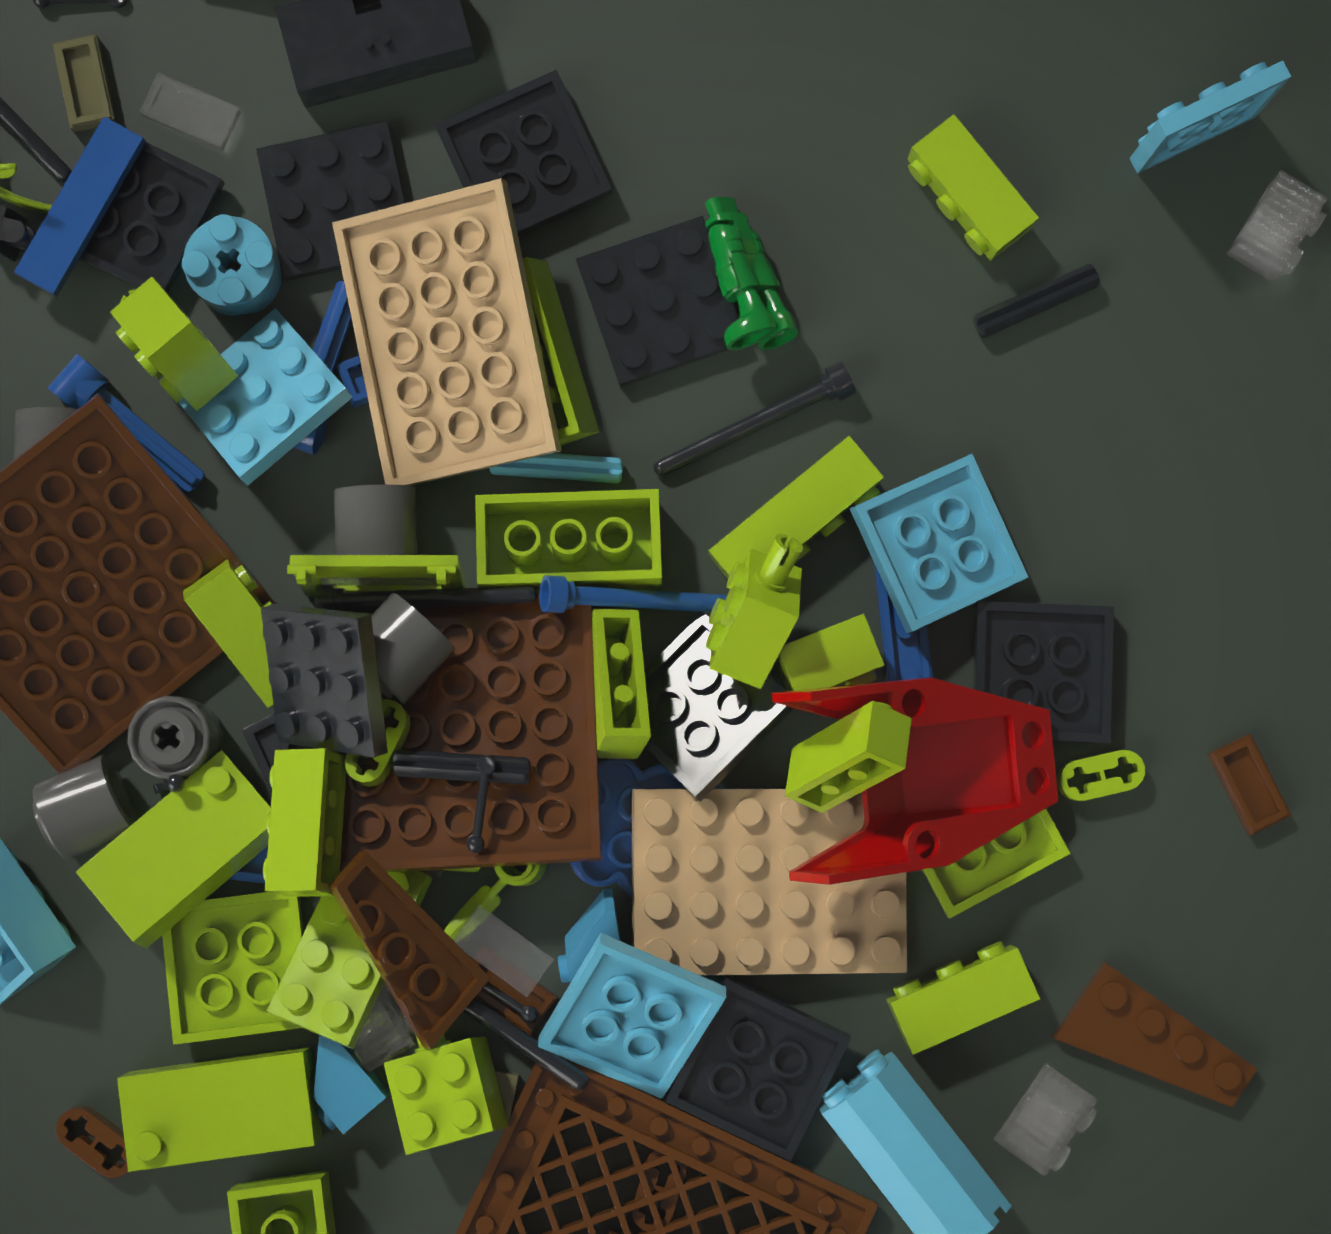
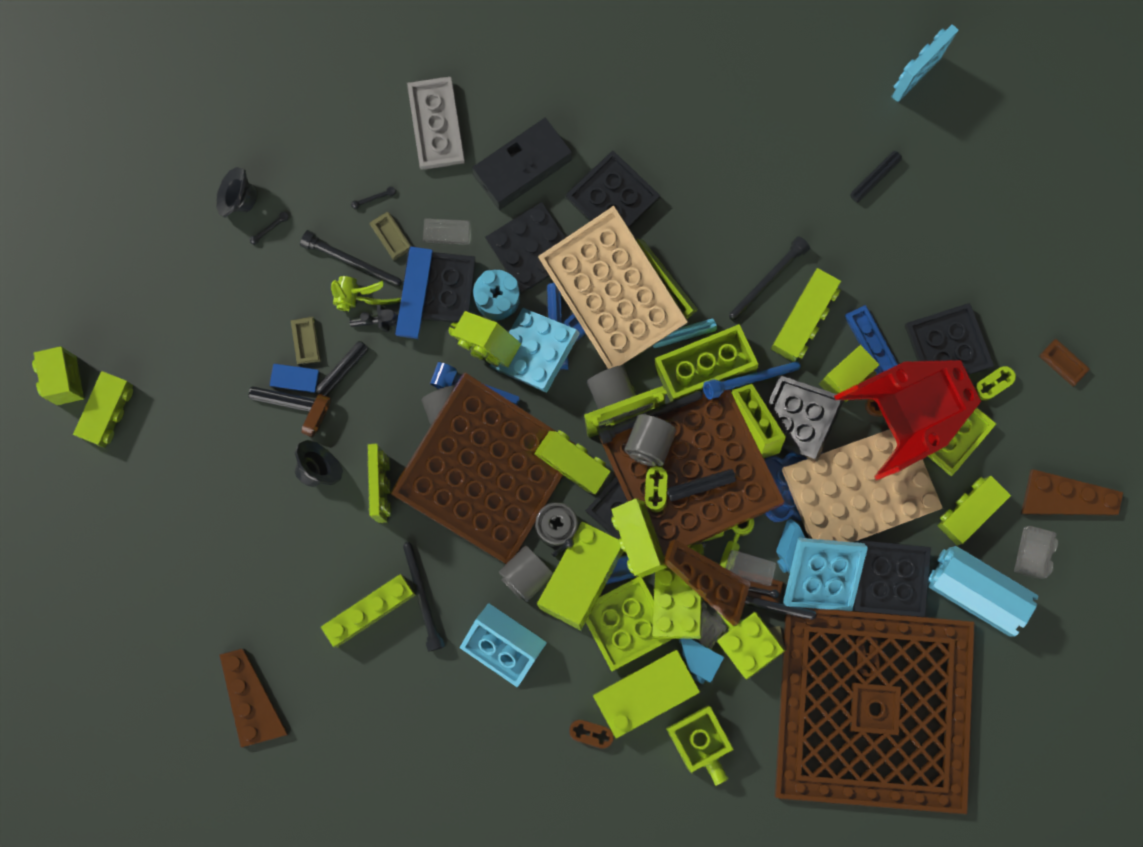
camera: 20 degrees left, 5 degrees down
black plate [261,604,388,758] -> none
black hinge [466,755,497,853] -> none
black plate [576,216,739,387] -> none
green piece [705,197,799,351] -> none
lime brick [705,534,803,689] -> none
lime brick [785,701,911,813] -> none
medium azure plate [850,454,1028,634] -> none
lime brick [907,114,1039,261] -> none
clear brick [1227,170,1327,281] -> none

